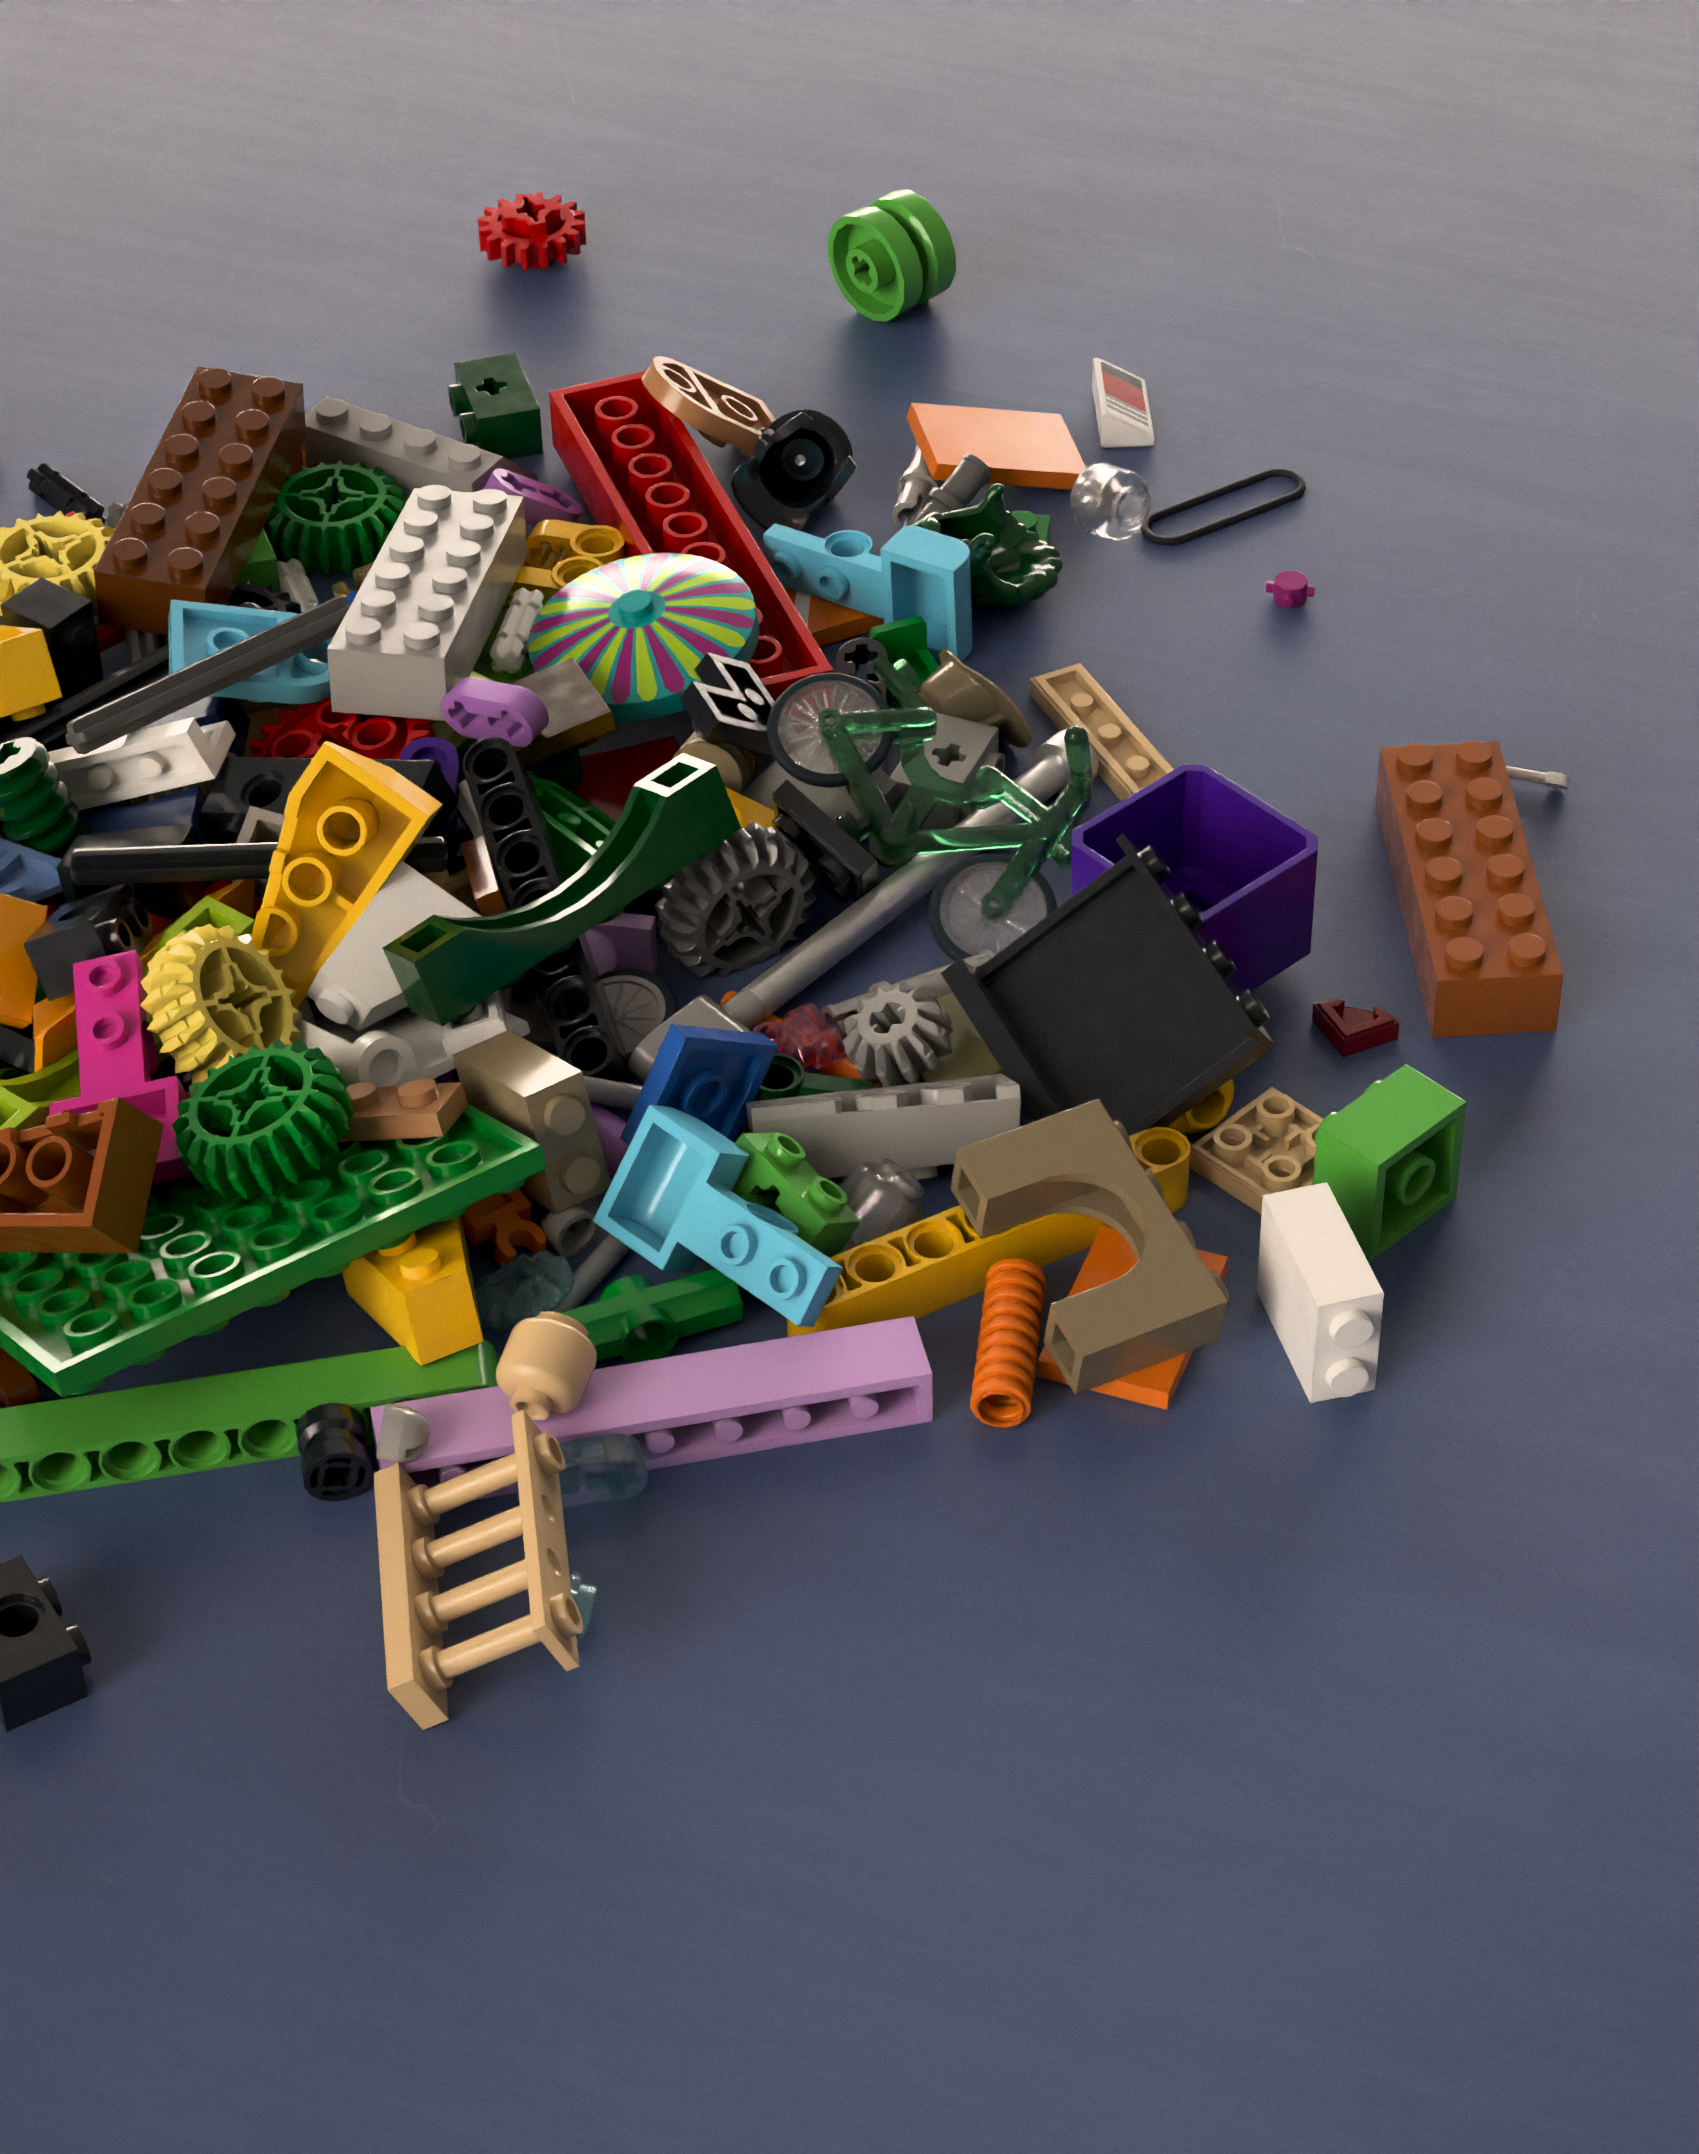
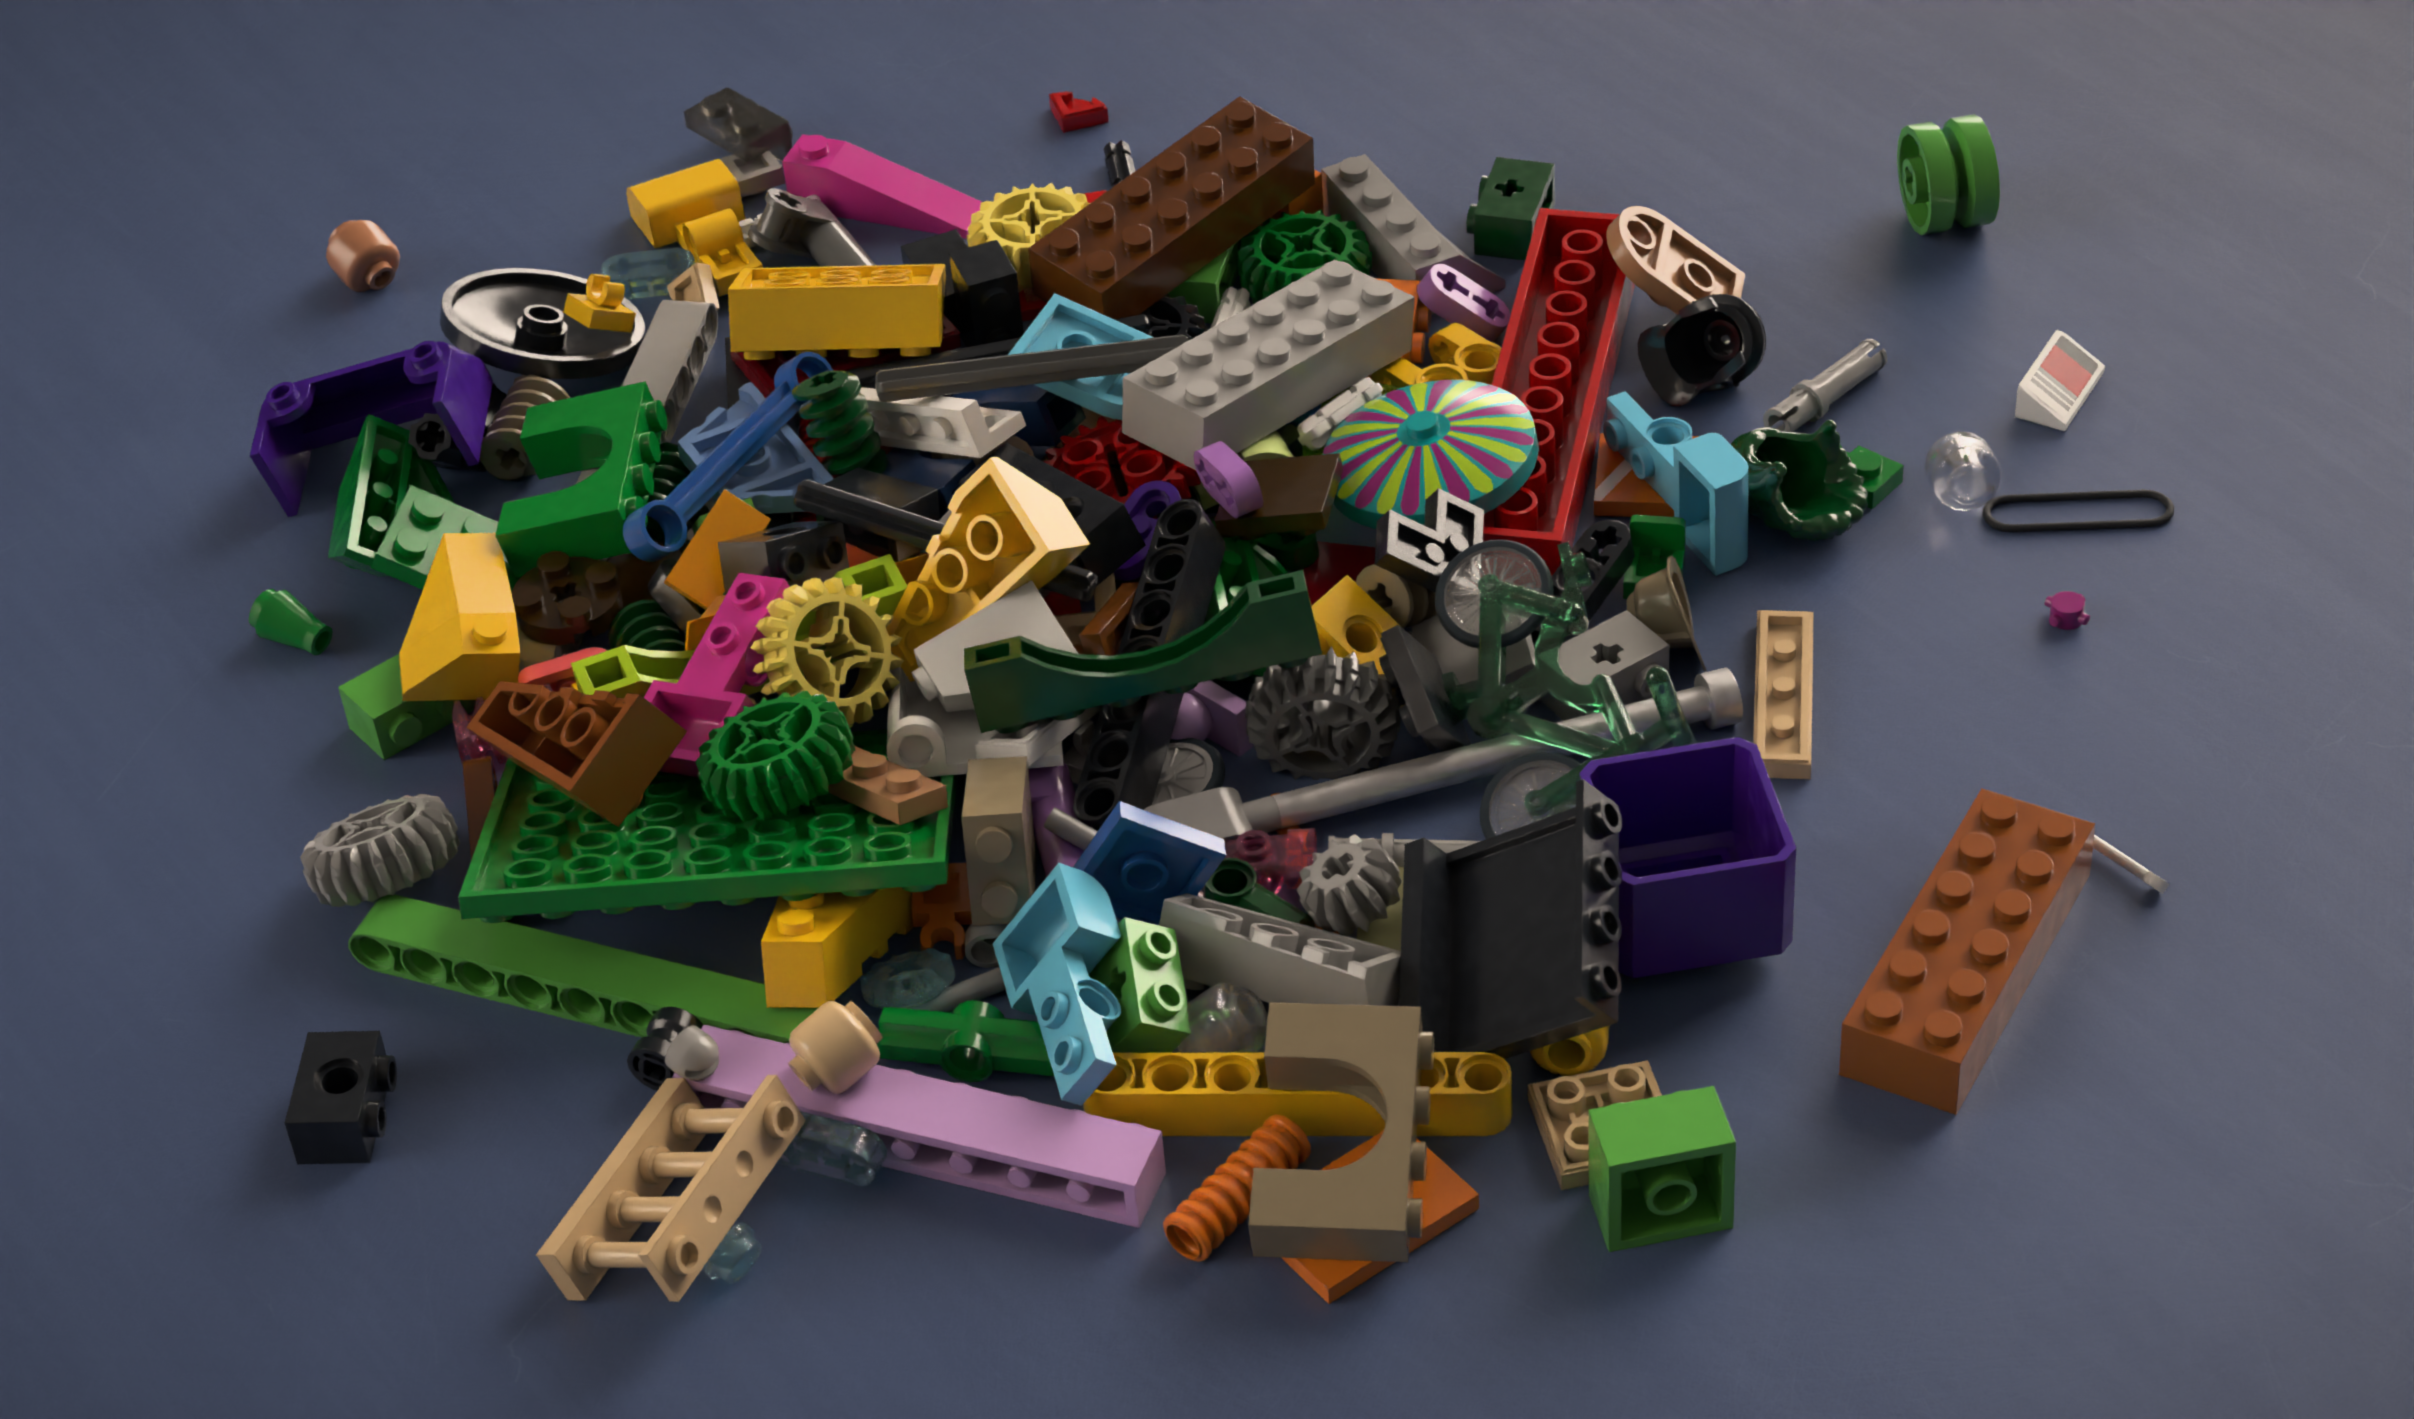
camera: 35 degrees right, 0 degrees up
red gear [478,192,587,270] -> none
tile [906,403,1089,491] -> none
dark grey pin [909,453,992,526] -> none
white brick [1256,1182,1384,1403] -> none
dark red tile [1312,999,1399,1057] -> none

